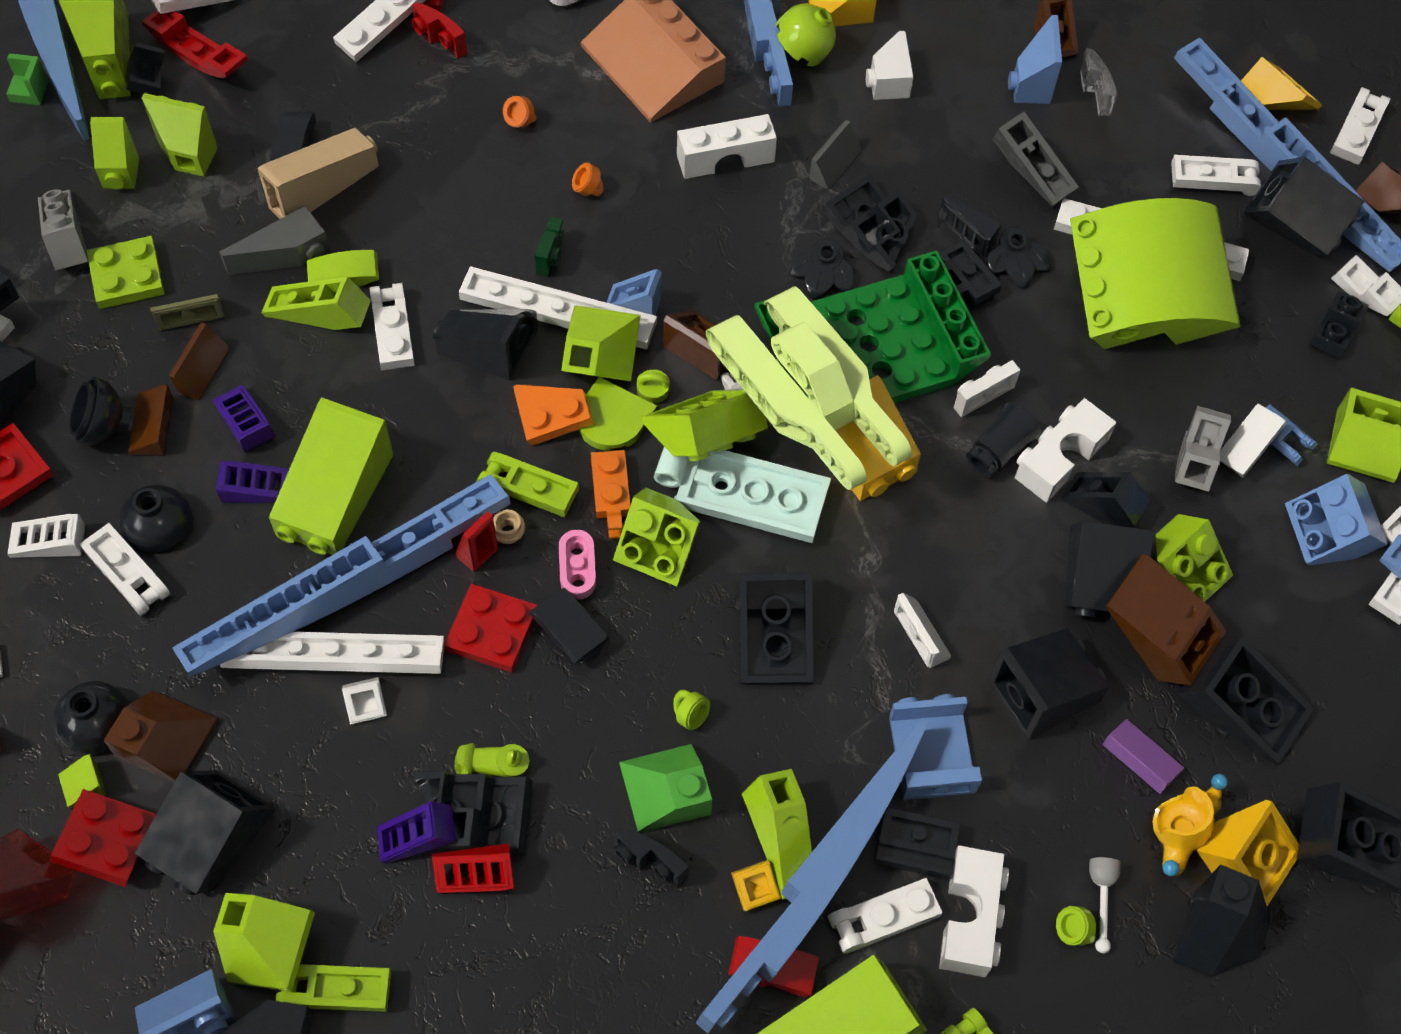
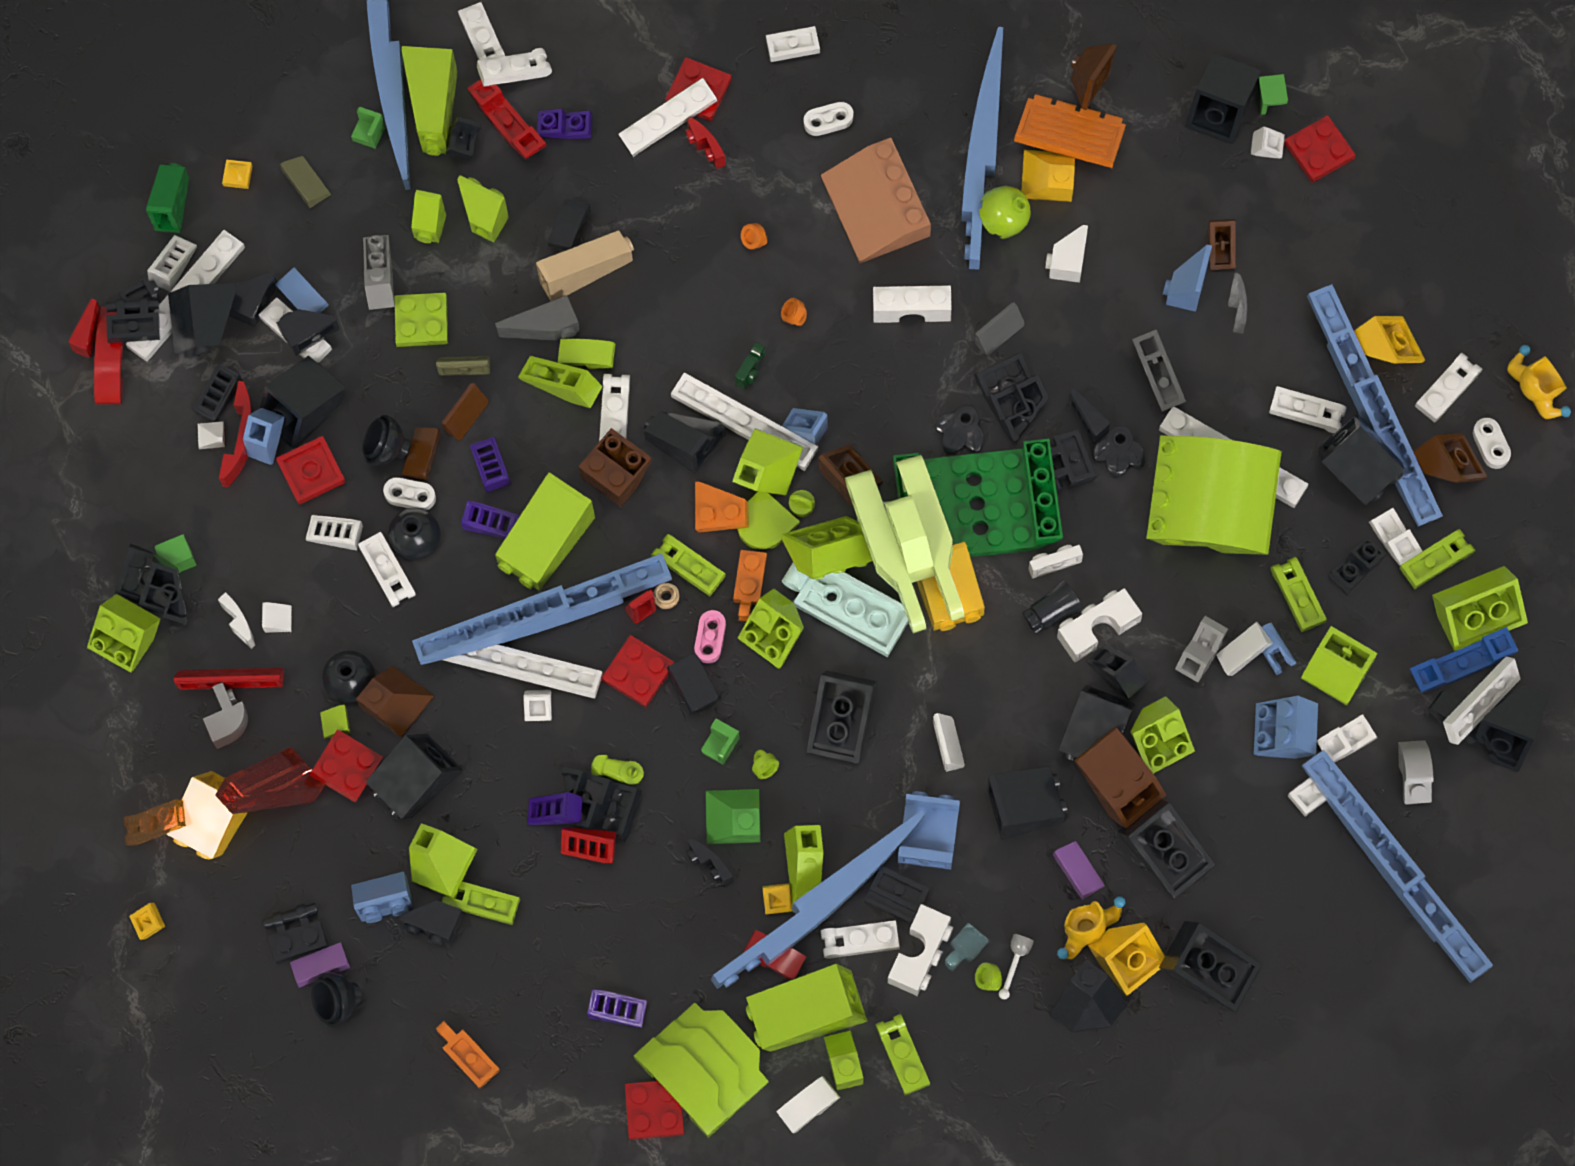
camera: 20 degrees right, 10 degrees up
none -> white plate [383,478,436,510]
none -> dark purple slope [537,109,593,139]
none -> reddish brown slope [578,428,652,507]
none -> bright green panel [701,719,740,765]
none -> clear light blue plate [944,923,989,971]
none -> lime plate [1271,557,1327,632]

